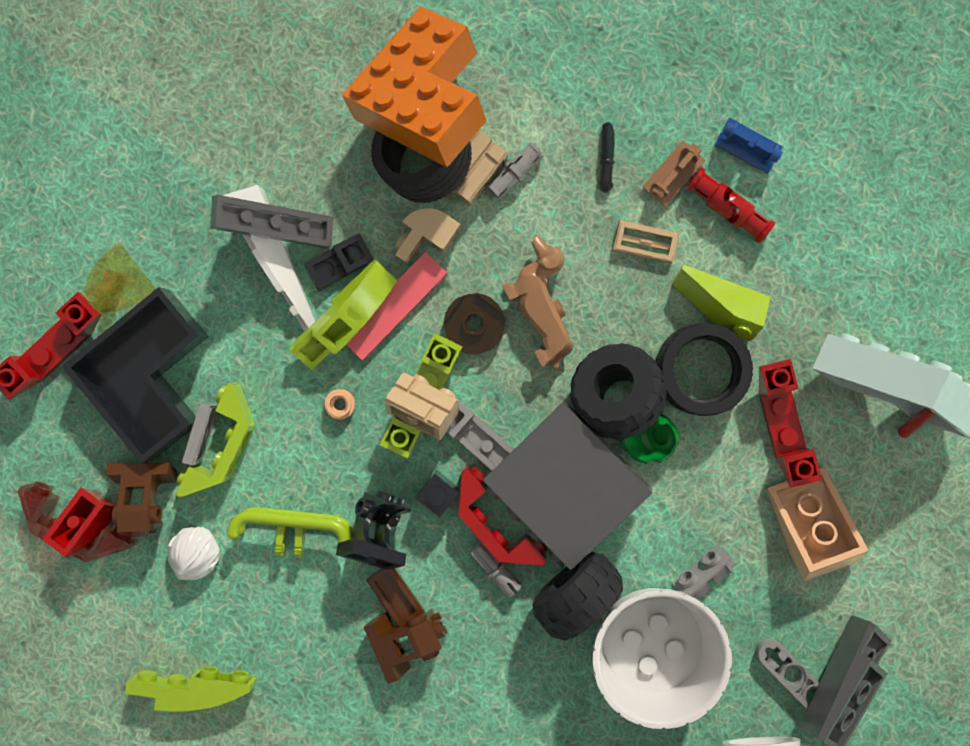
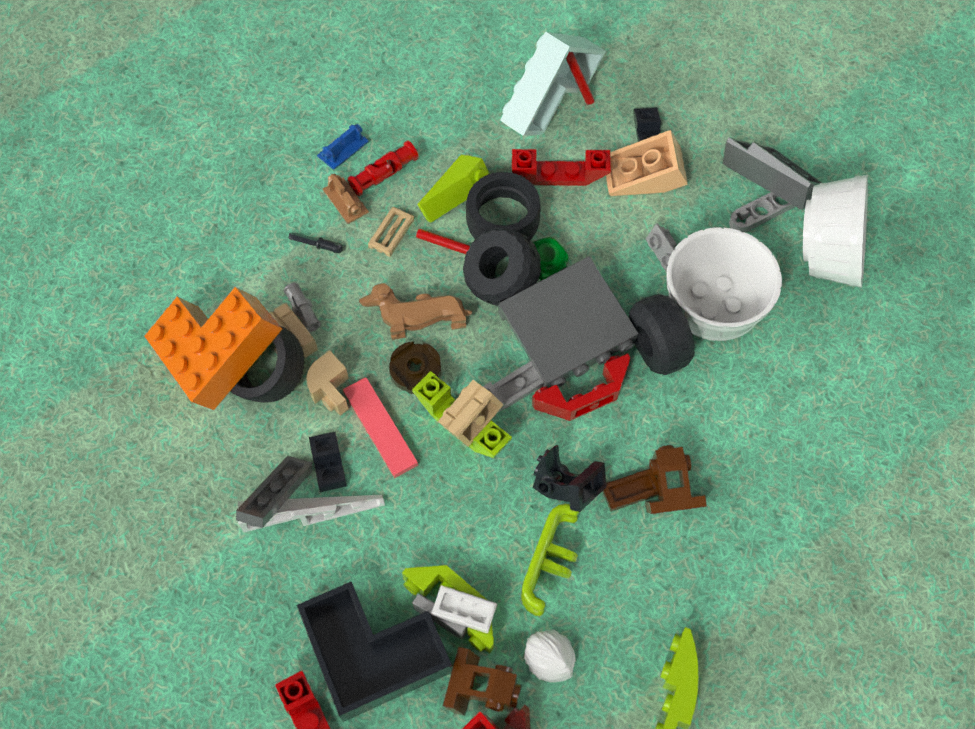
camera: 80 degrees left, 25 degrees down
clear yellow shield [84,242,156,312] -> none
lime slope [289,259,397,370] -> none
light nougat plate [324,389,355,420] -> none
black brick [416,470,460,517] -> none
light grey axle [470,542,522,598] -> none
none -> red bar [416,228,470,255]
none -> white plate [432,585,497,634]
none -> black slope [633,107,661,142]

